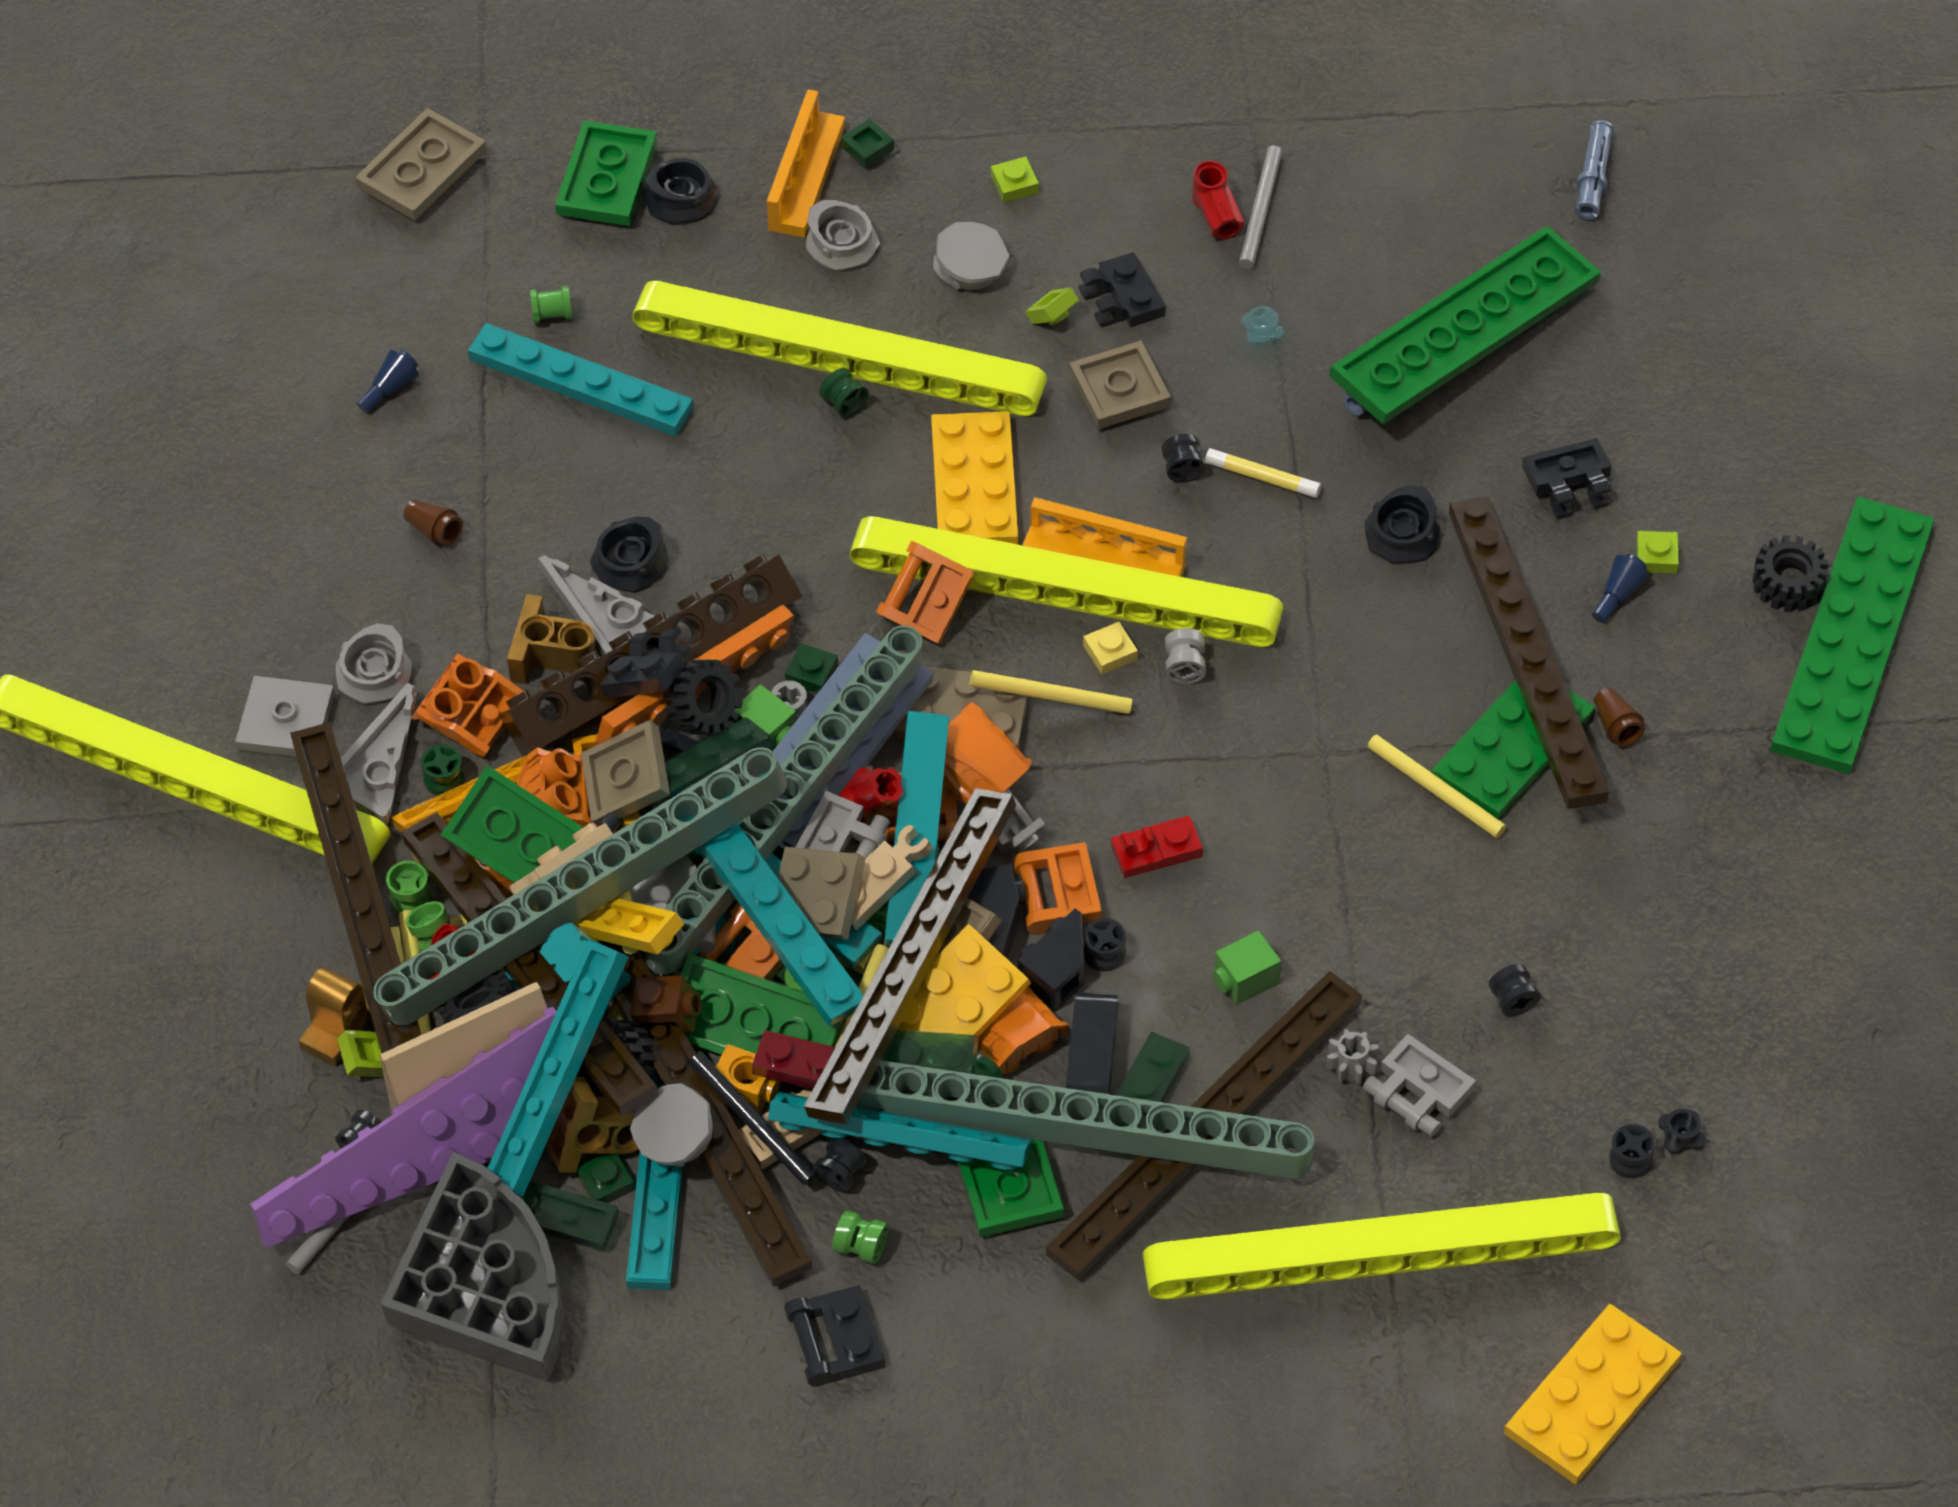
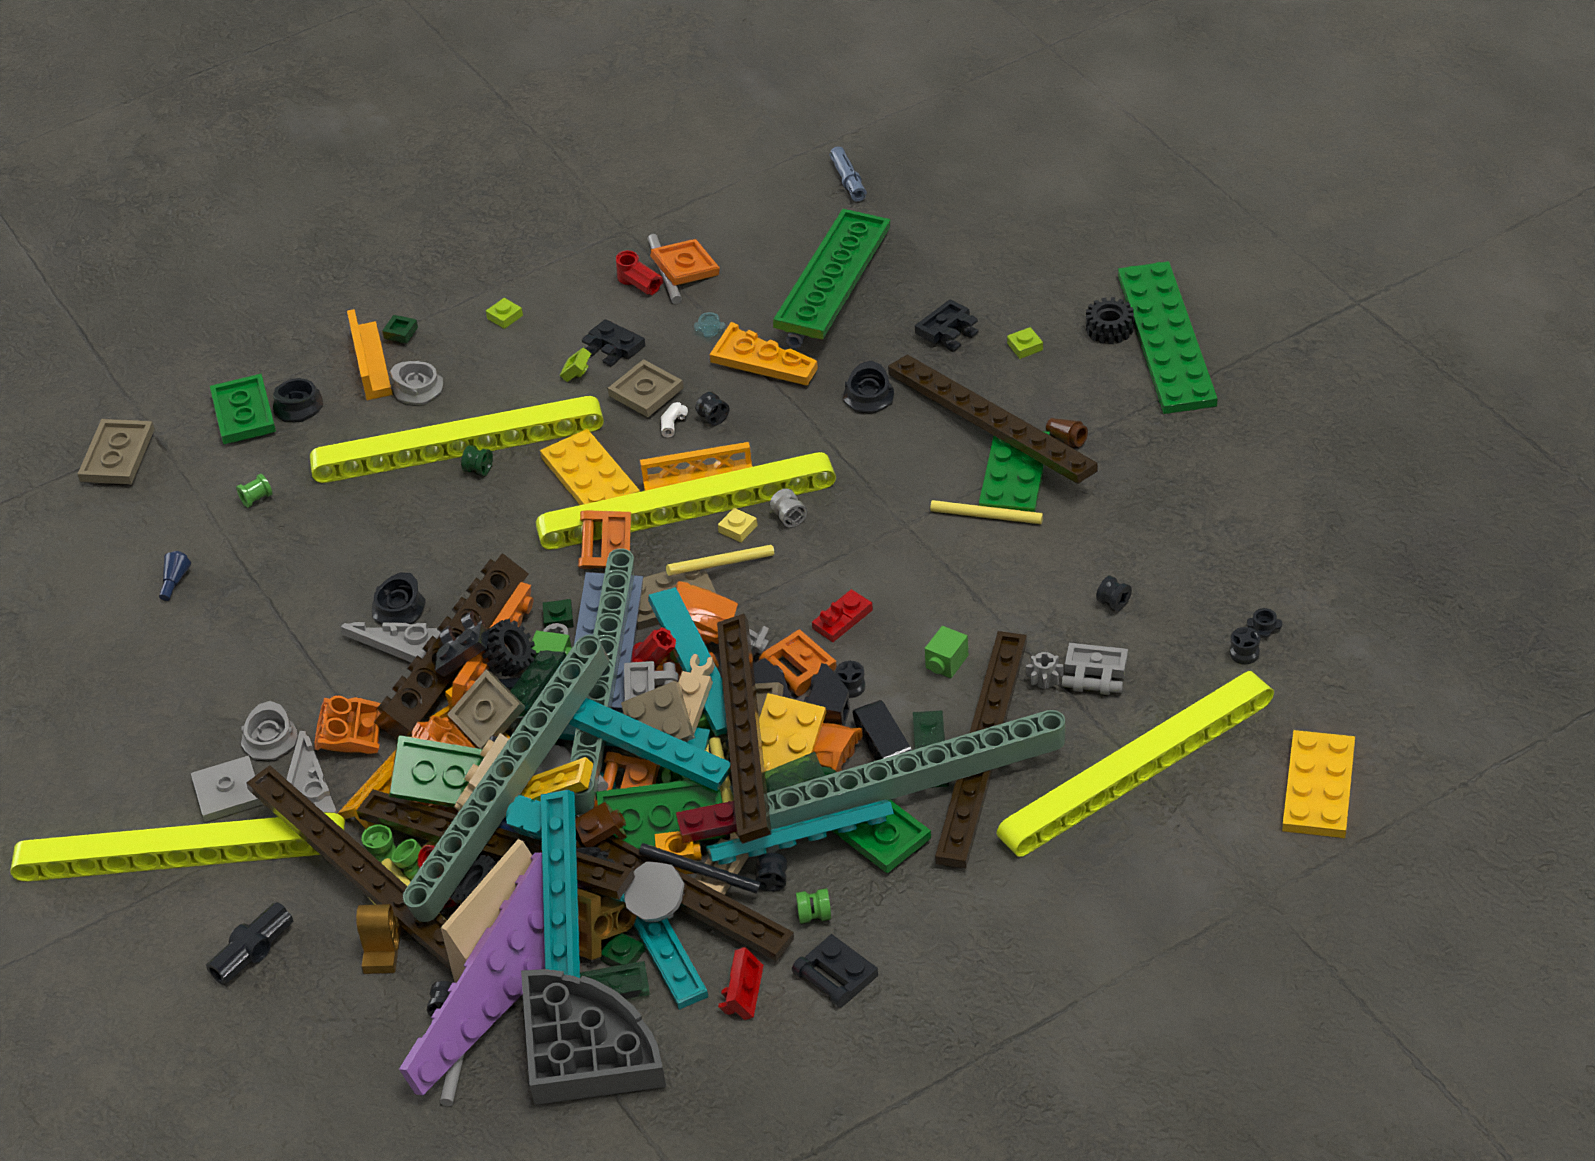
camera: 25 degrees left, 10 degrees down
lime plate [337,1030,384,1077] -> none
reddish brown cone [403,499,463,546] -> none
dark green wheel [421,744,465,795] -> none
teal plate [468,323,694,437] -> none
pearl gold tile [507,594,596,684] -> none
light grey hat [933,222,1009,290] -> none
light yellow bar [1205,448,1321,498] -> none
dark blue cone [1592,554,1649,623] -> none
none -> black piece [206,902,294,985]
none -> orange tile [650,239,720,286]
none -> white arm [661,402,688,438]
none -> light orange wing [709,322,818,385]
none -> red plate [718,947,764,1020]

